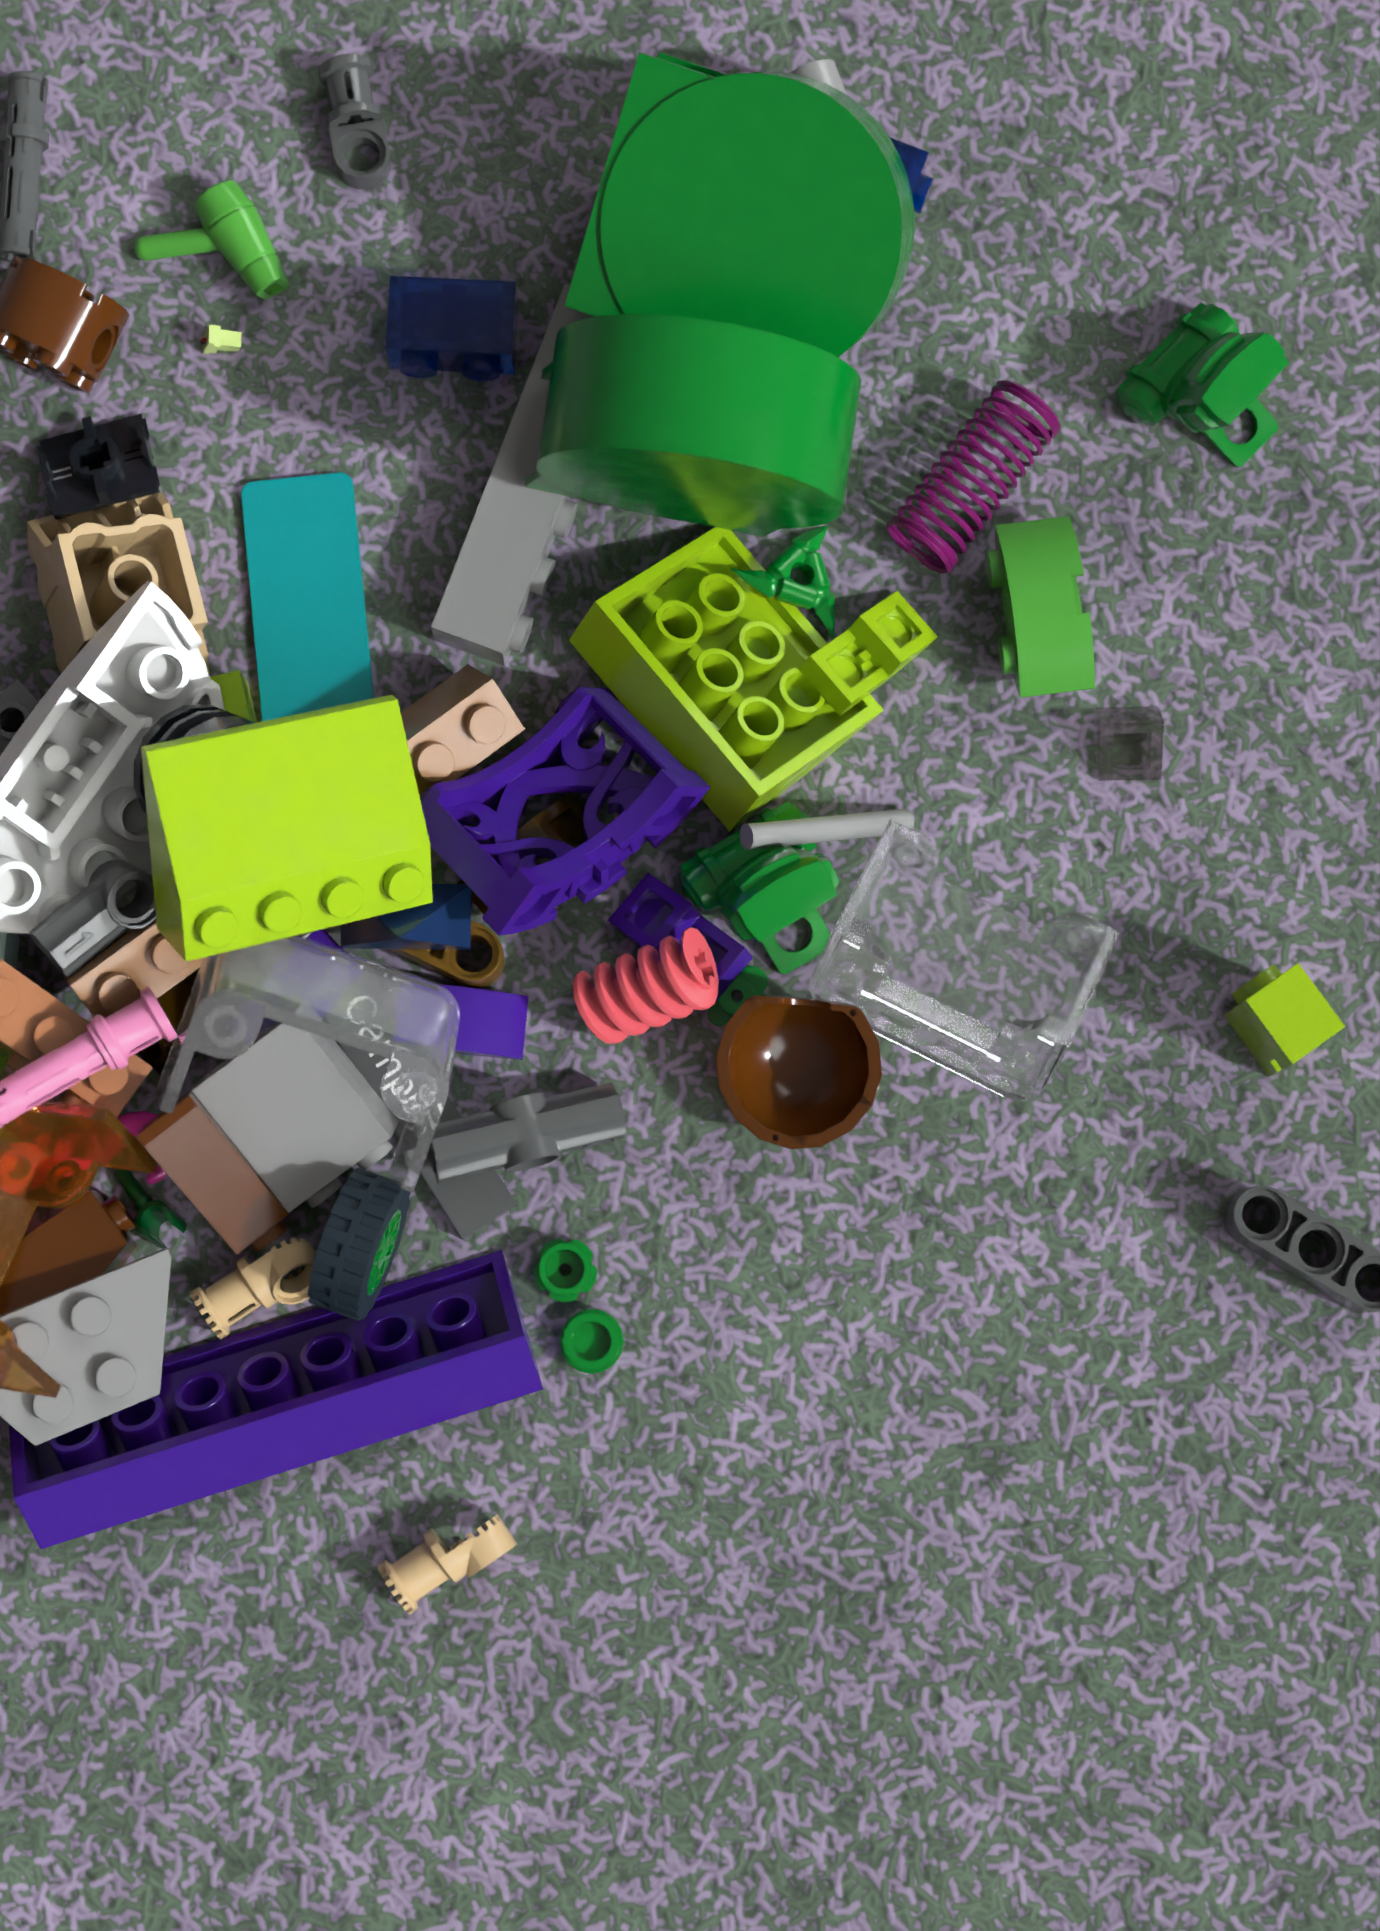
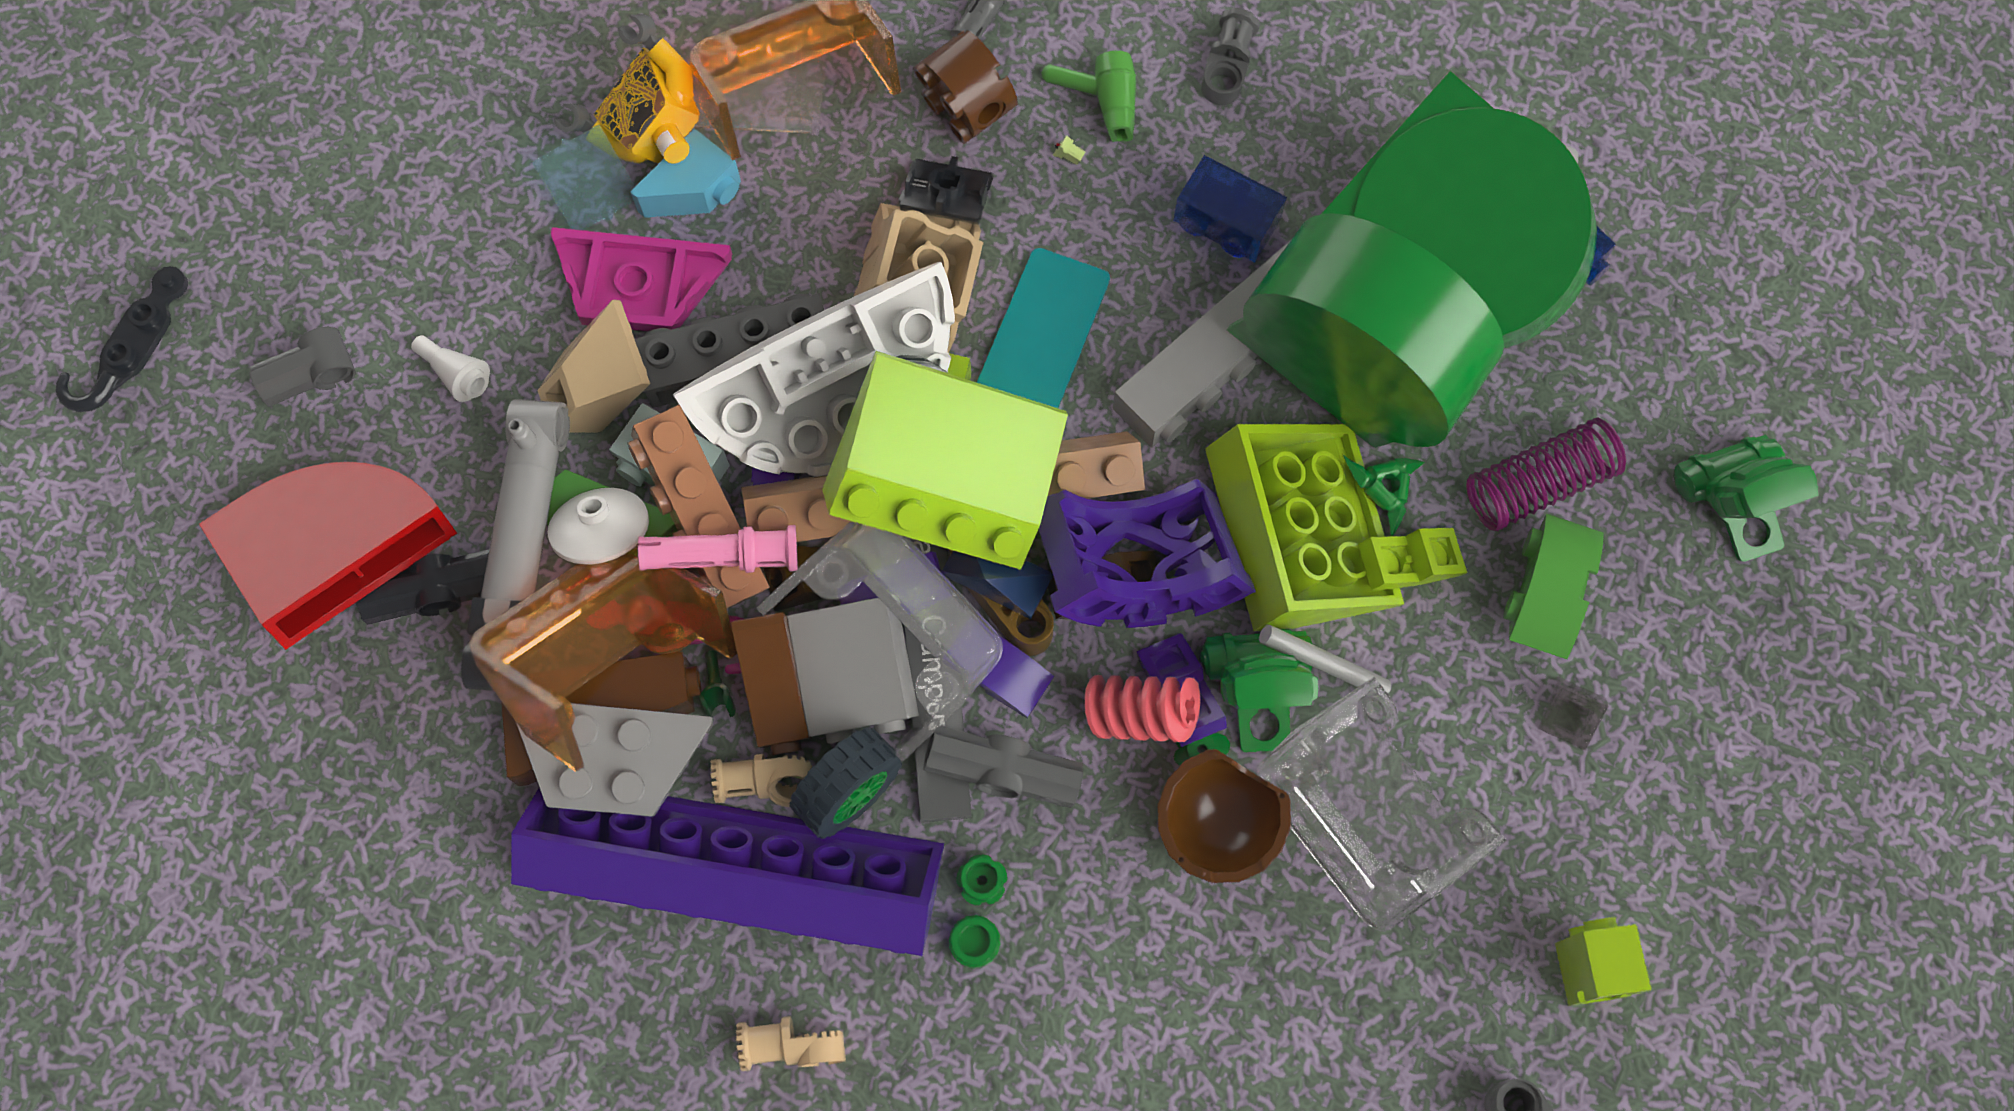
camera: 30 degrees right, 10 degrees down
dark grey piece [29,859,156,979] -> none

